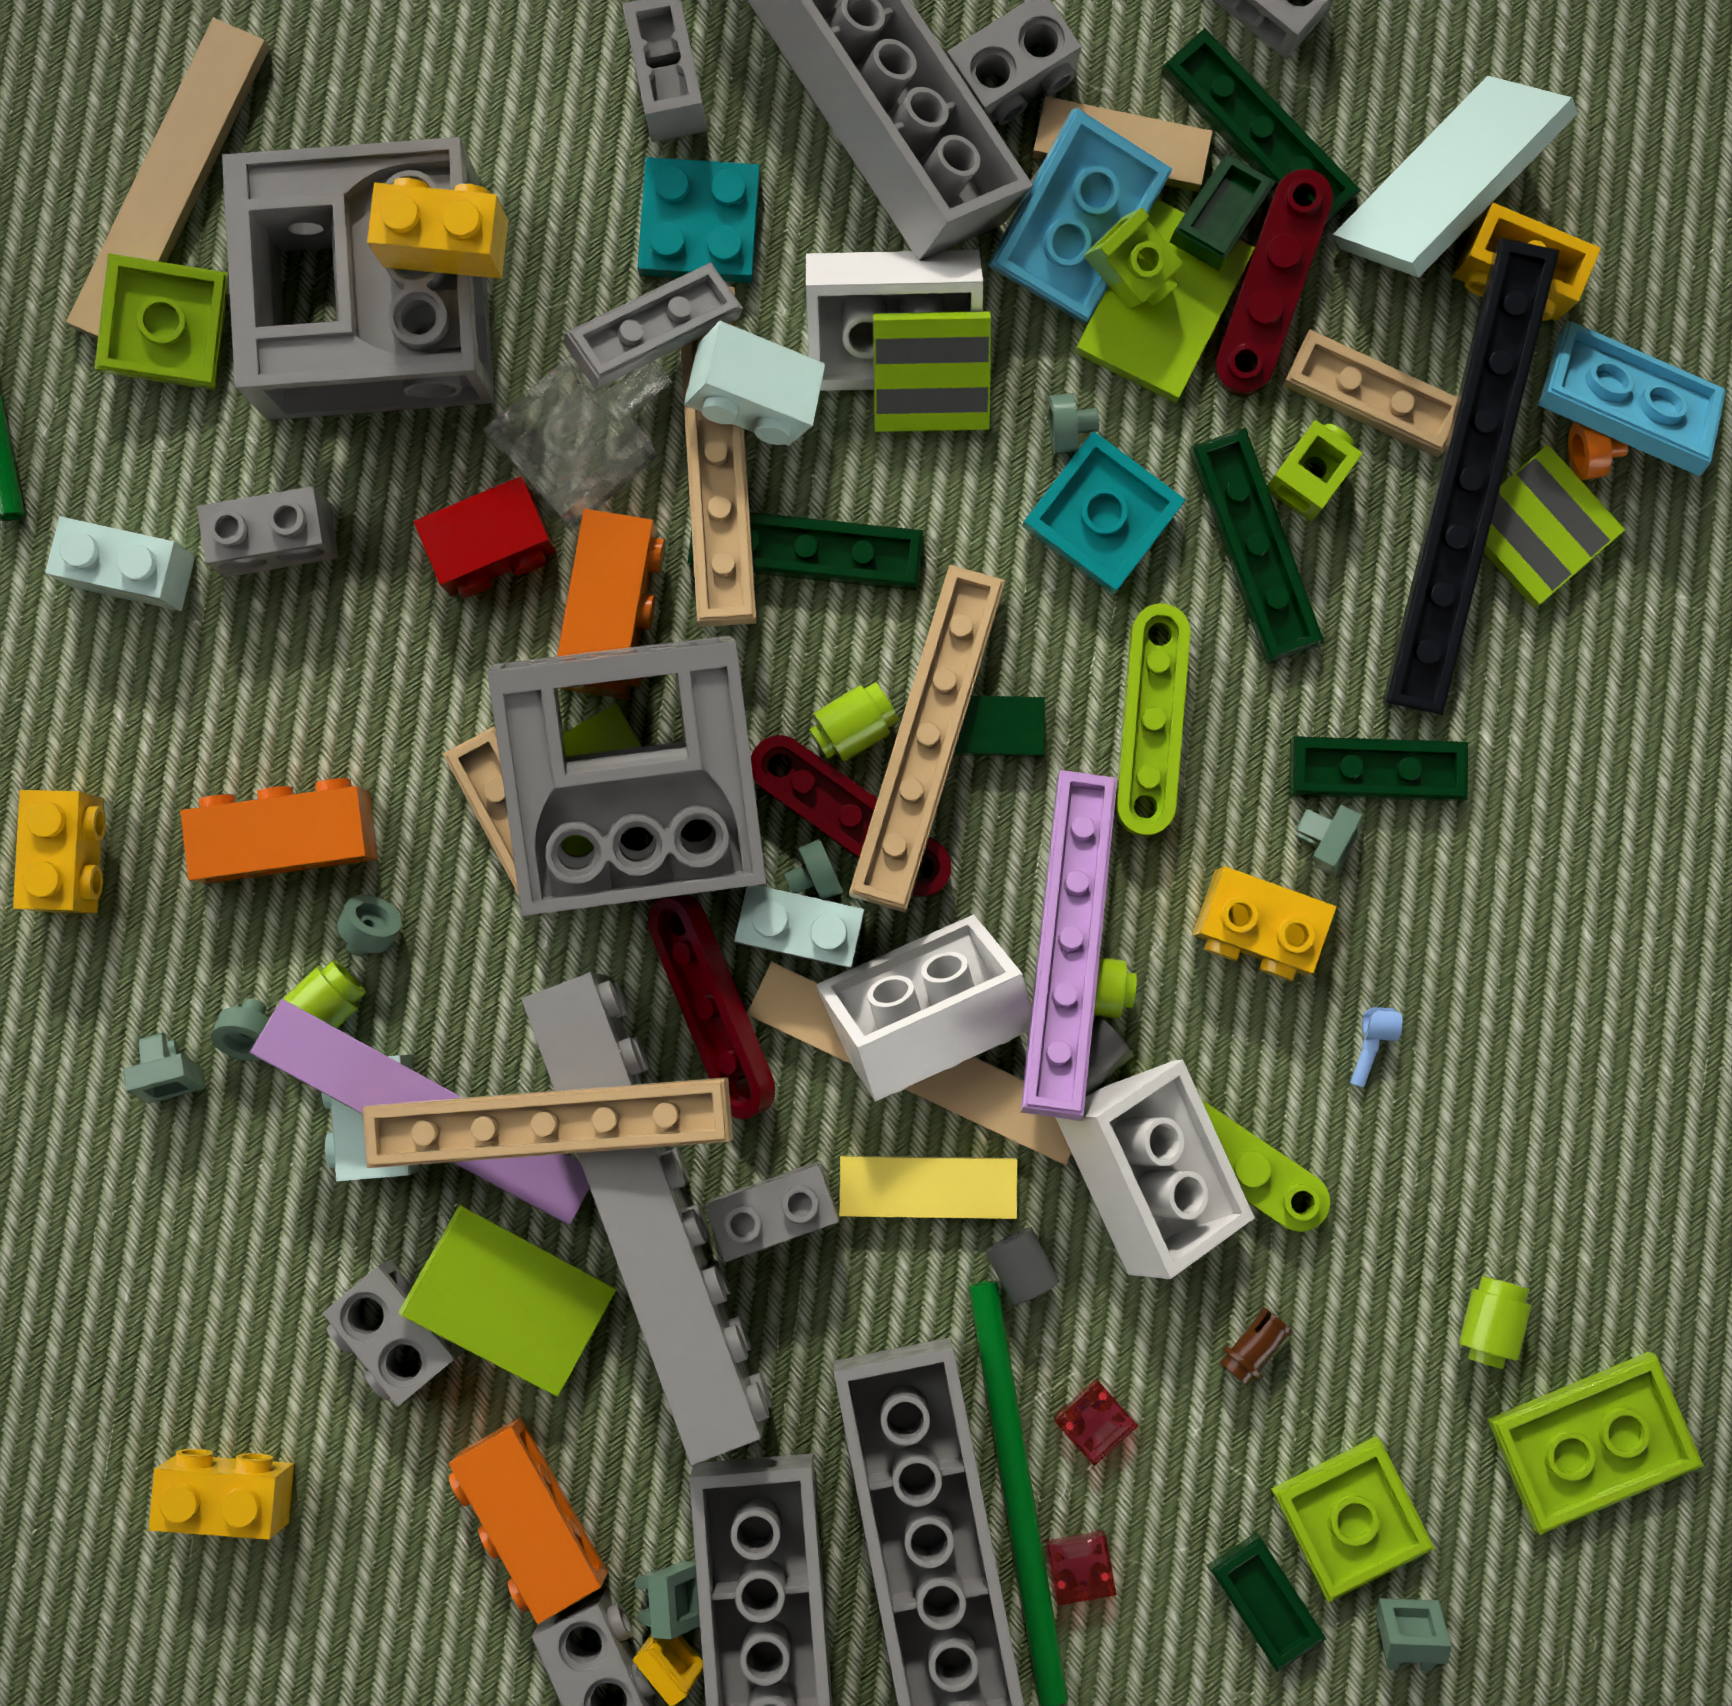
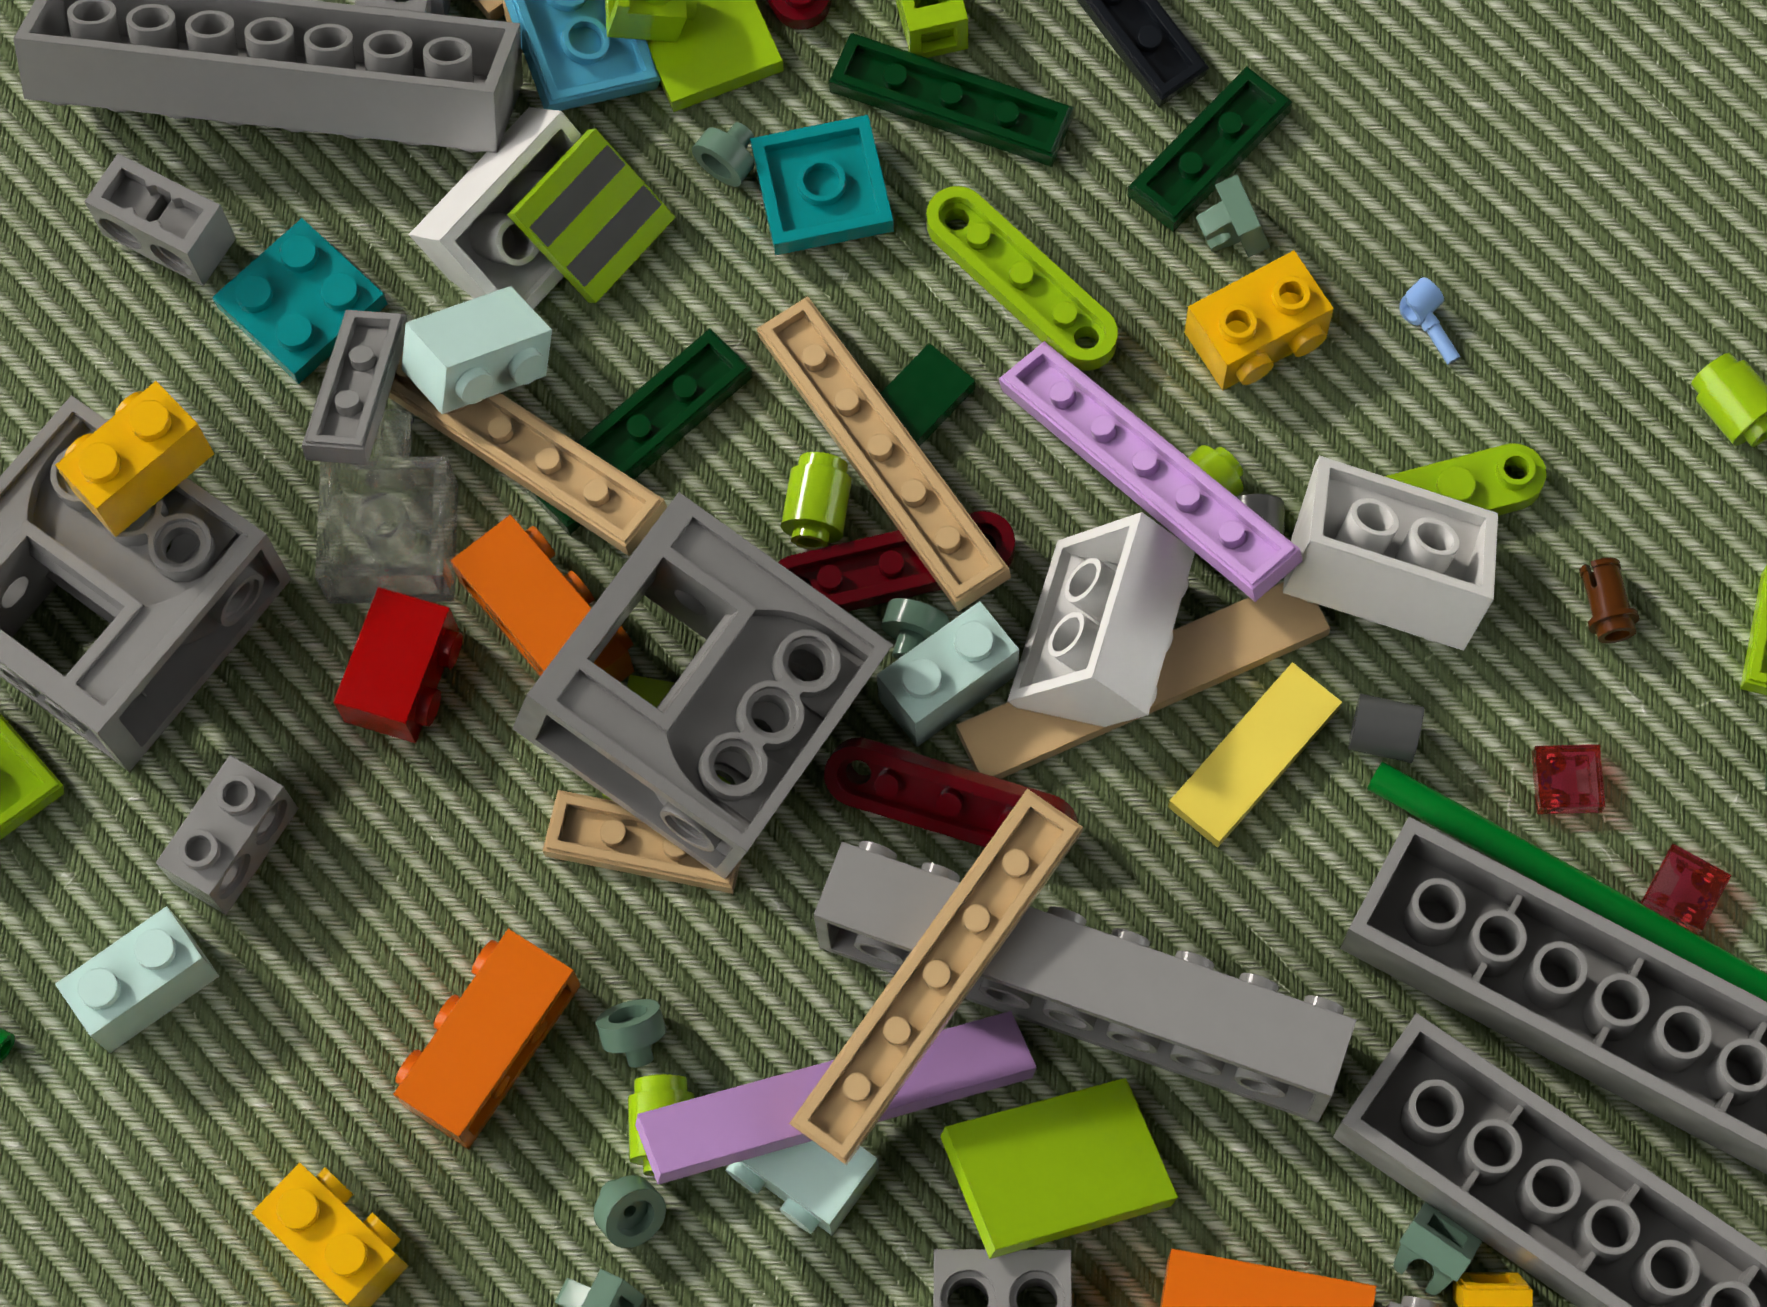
camera: 45 degrees left, 15 degrees down
light grey brick [705,1161,839,1263] -> none

